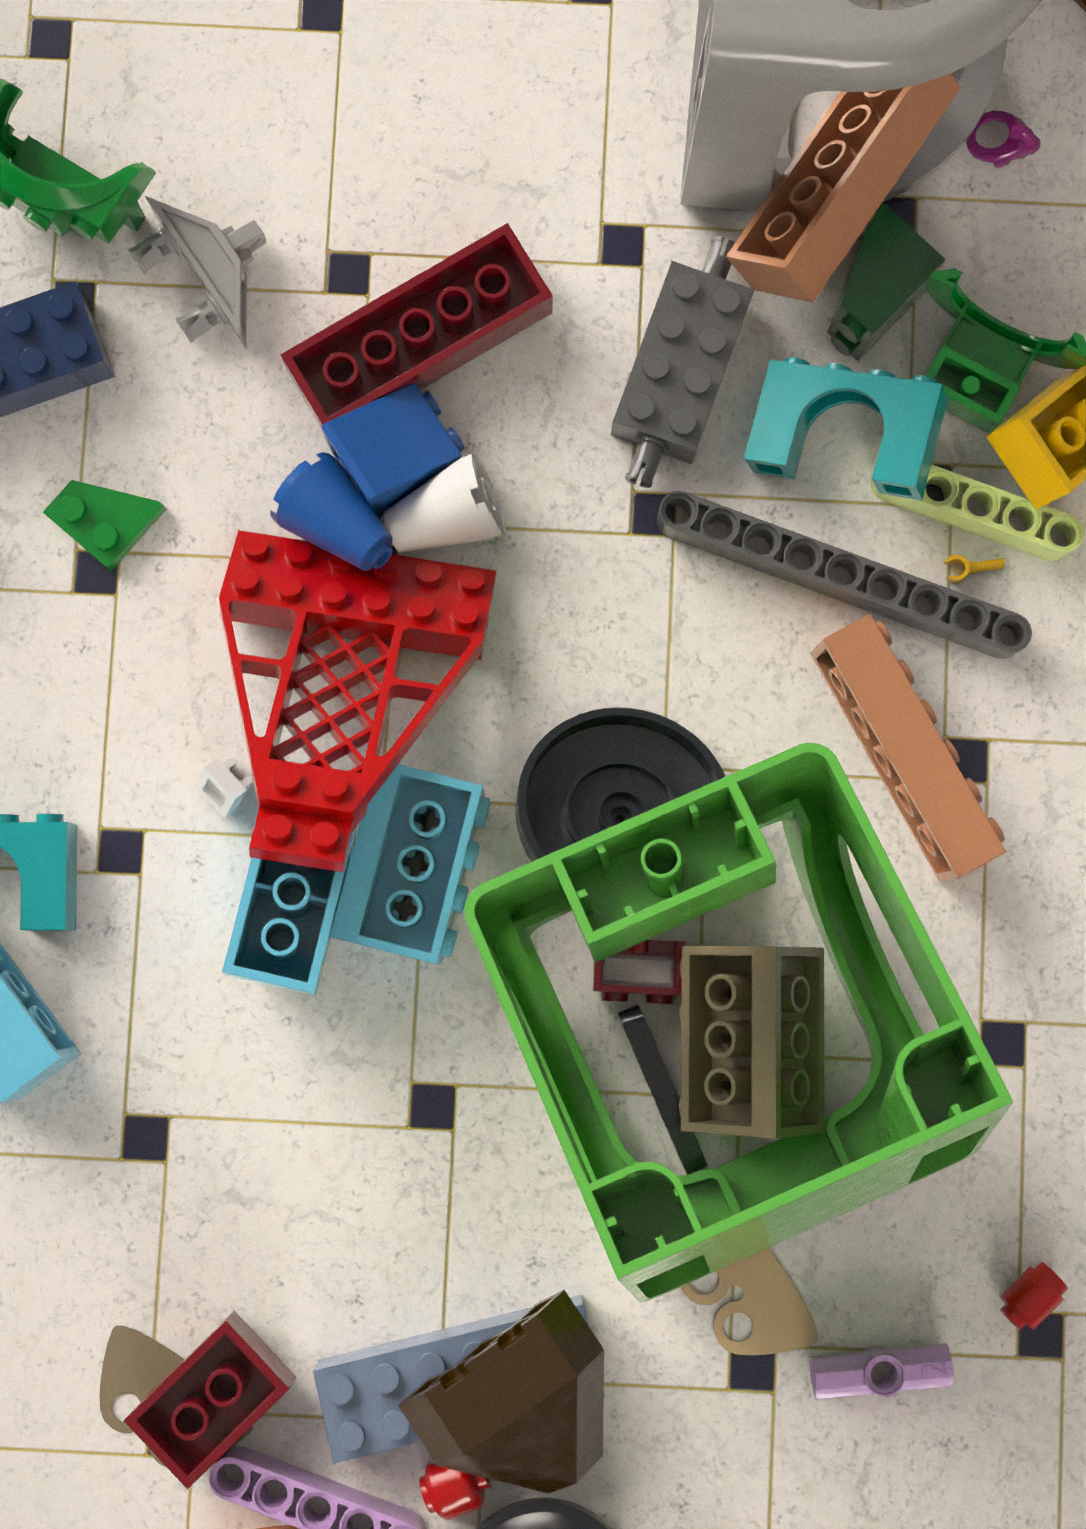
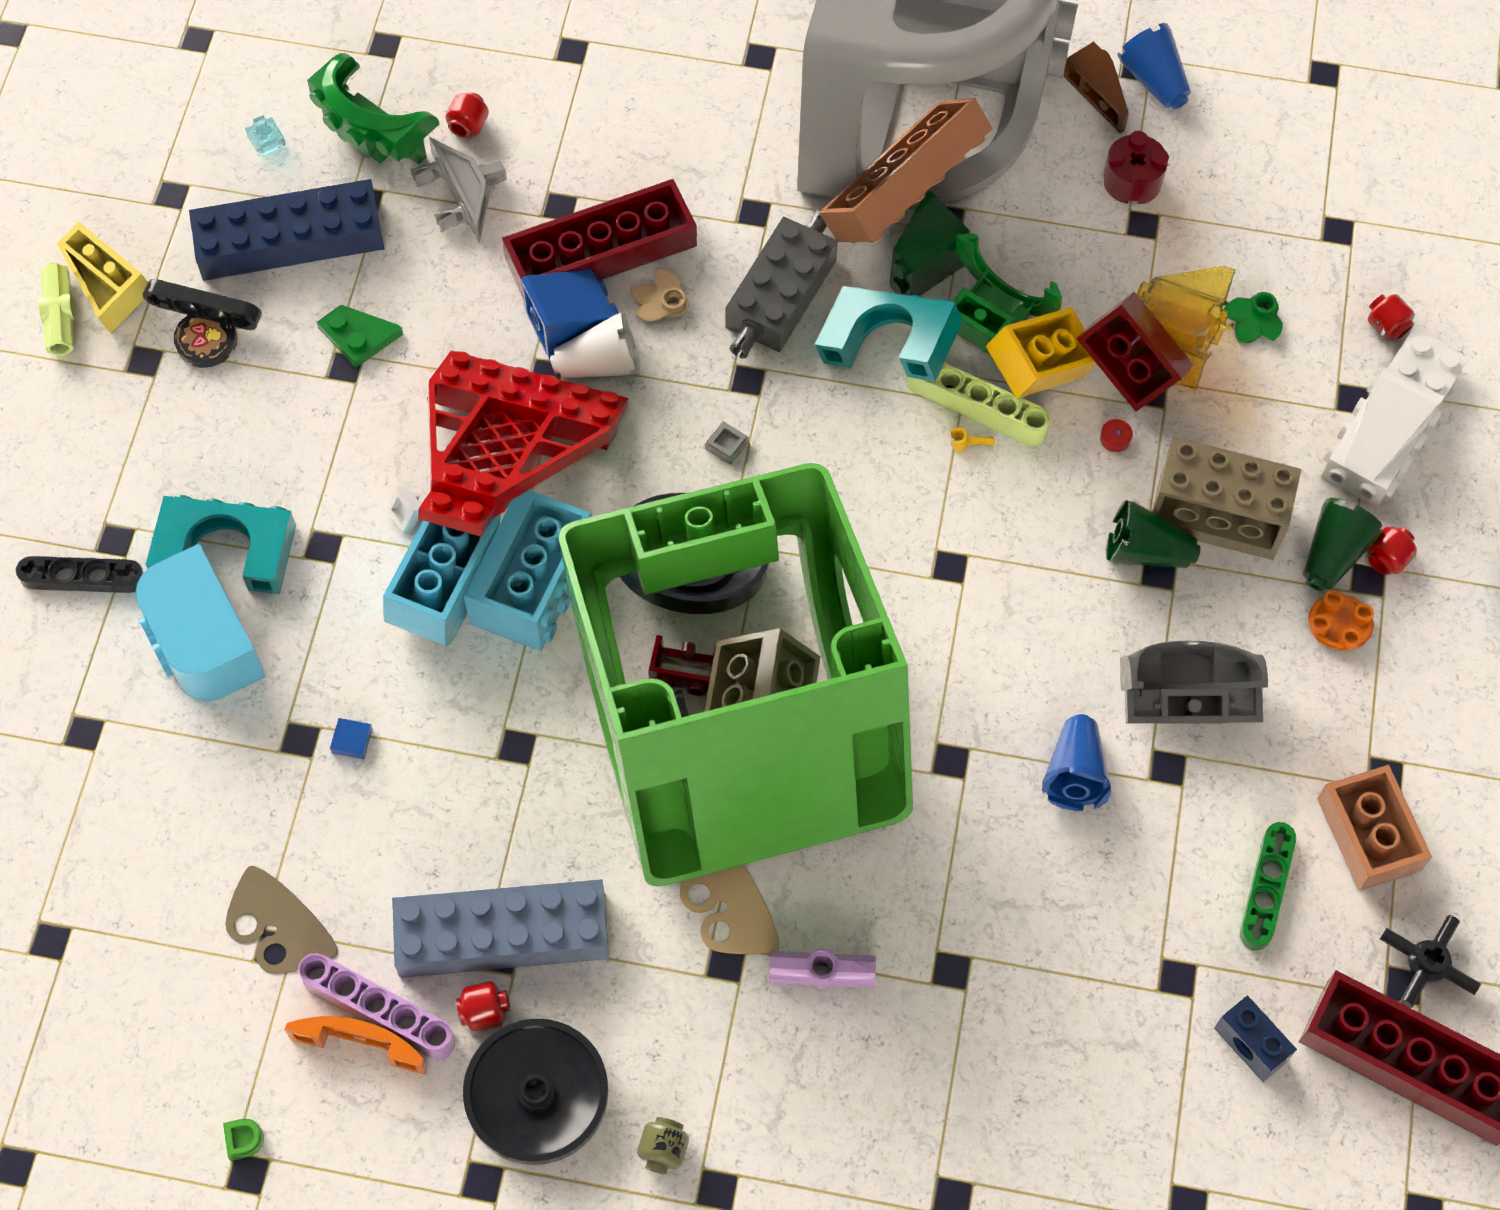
camera: 10 degrees right, 20 degrees down
dark red brick [123,1310,296,1490] -> none
blue cone [270,452,393,571] -> none
dark brown panel [398,1290,604,1494] -> none
dark grey beam [656,491,1032,659] -> none
nougat brick [810,614,1006,882] -> none
magenta piece [966,110,1041,168] -> none
red brick [999,1261,1068,1331] -> none
none -> blue tile [330,718,373,759]
none -> red head [445,92,489,138]
none -> tan plate [631,268,689,321]
none -> light grey tile [705,421,749,465]

